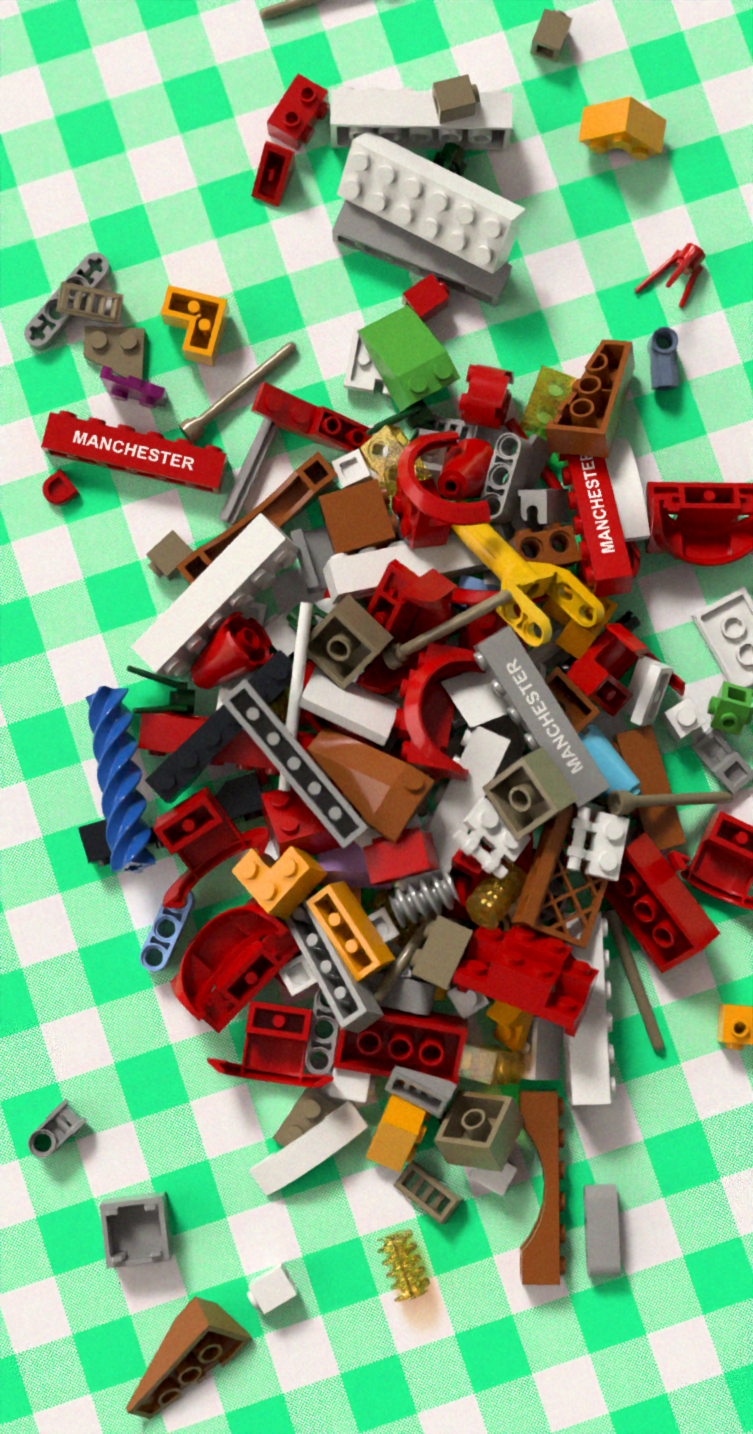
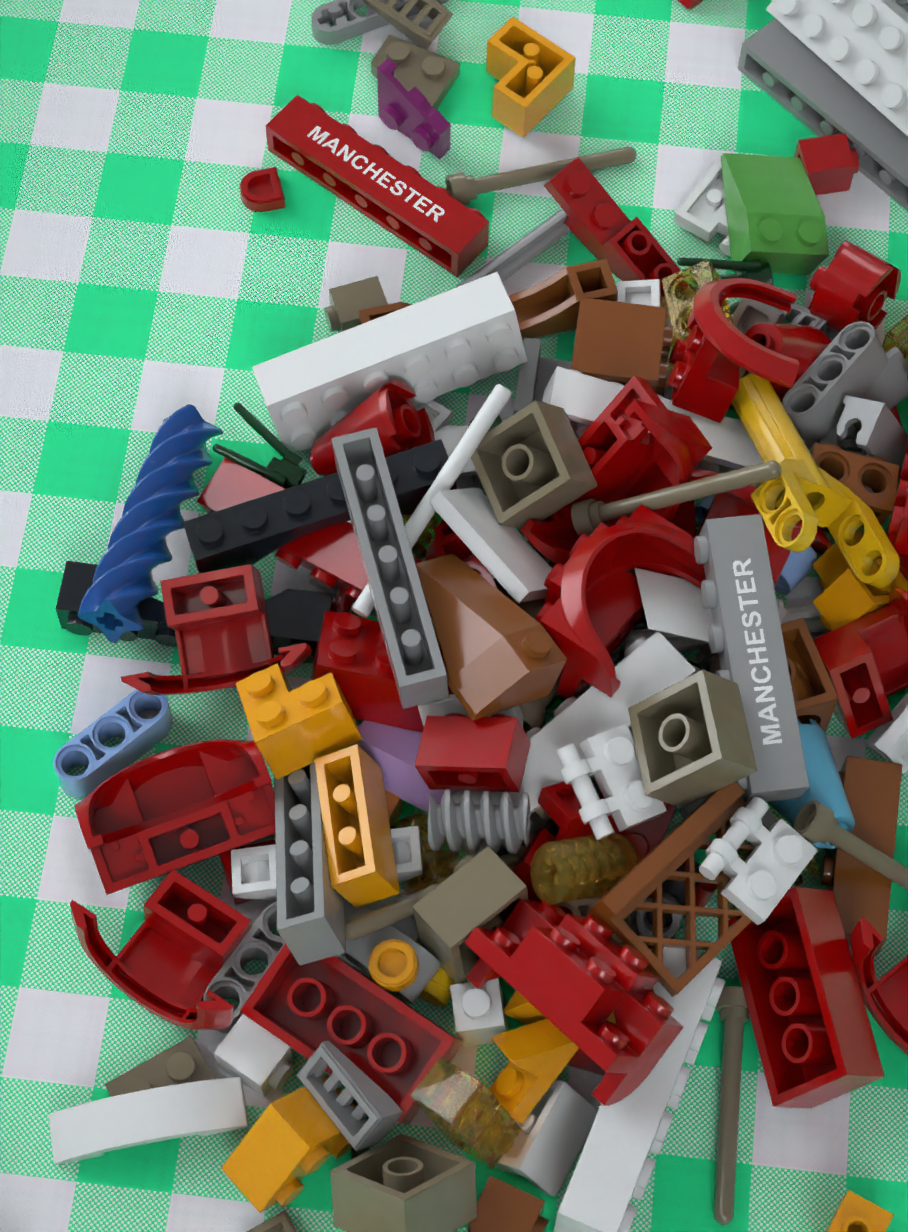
camera: 25 degrees right, 20 degrees down
none -> light orange tile [368,939,420,992]

